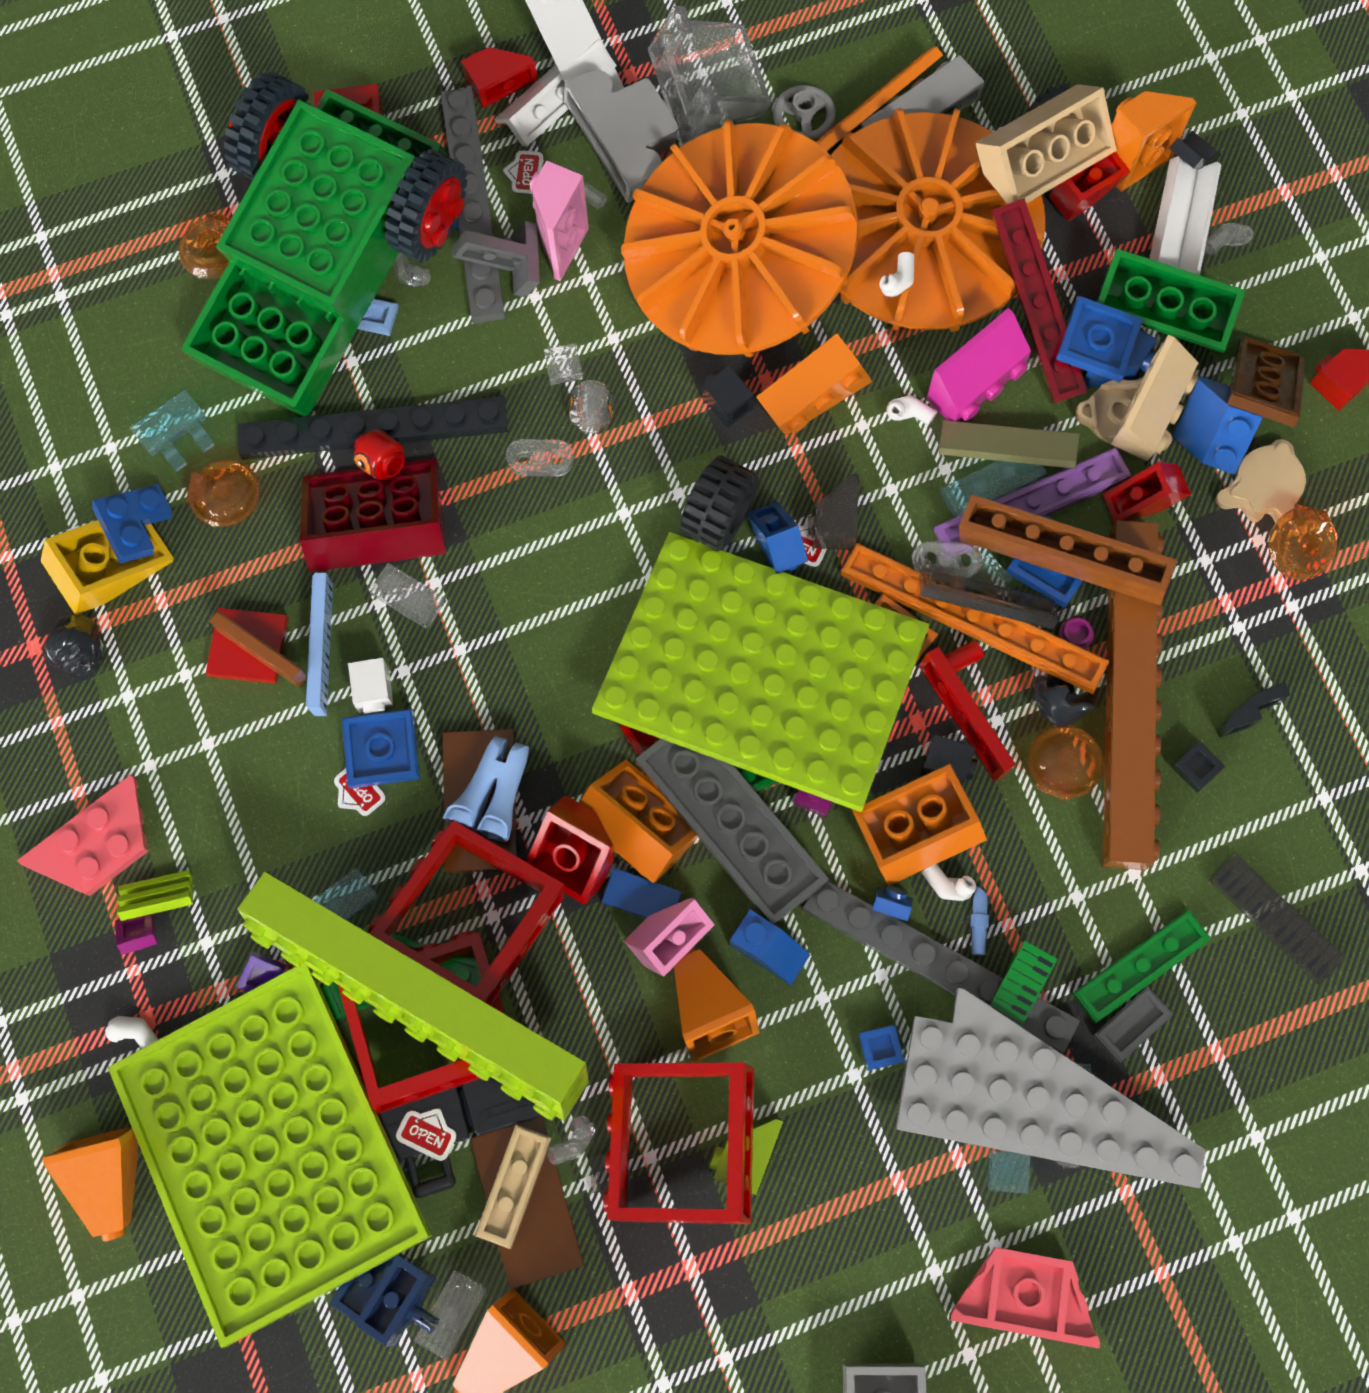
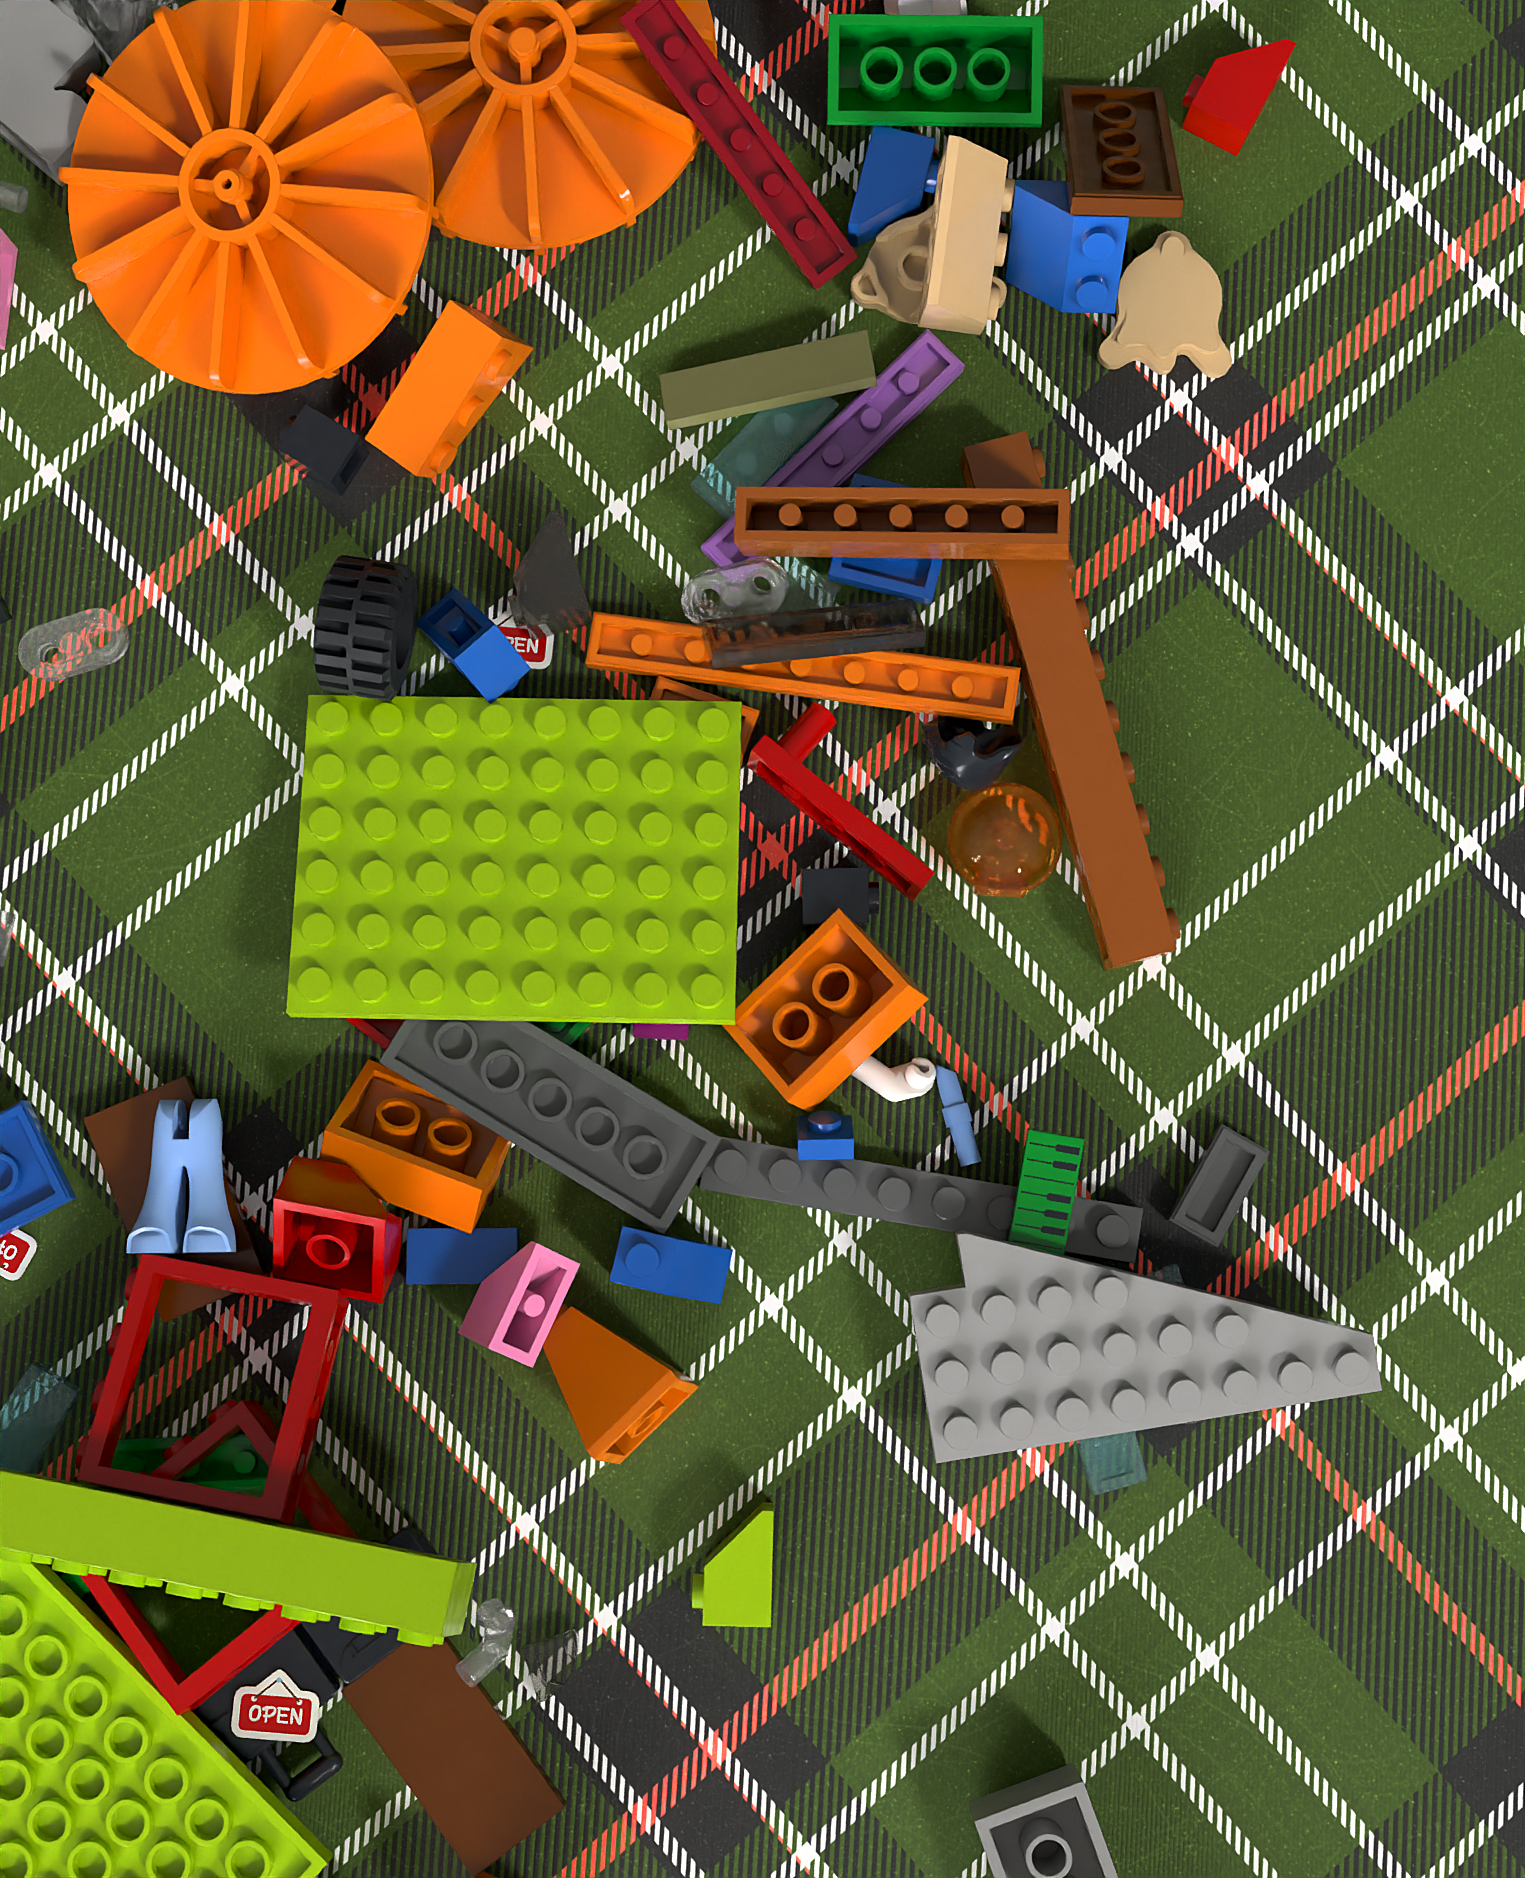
camera: 20 degrees left, 10 degrees up
tan tile [475,1125,552,1249] -> none
clear plate [544,343,583,385] -> none
clear head [569,380,614,433] -> none
red window [603,1062,754,1224] -> none
blue plate [858,1025,905,1071] -> none
white arm [879,252,915,297] -> none
white arm [886,395,937,425] -> none
dark pink slope [926,308,1031,422] -> none
coral wing [949,1247,1100,1348] -> none
blue plate [1056,296,1143,383] -> none
magenta plate [1058,617,1094,650] -> none
green tile [1071,909,1212,1024] -> none
red slope [1102,462,1191,524] -> none
black plate [1172,741,1225,793] -> none
clear smoke tile [1208,853,1346,984] -> none
black slope [1217,682,1290,738] -> none
clear orange piece [1268,504,1337,580] -> none

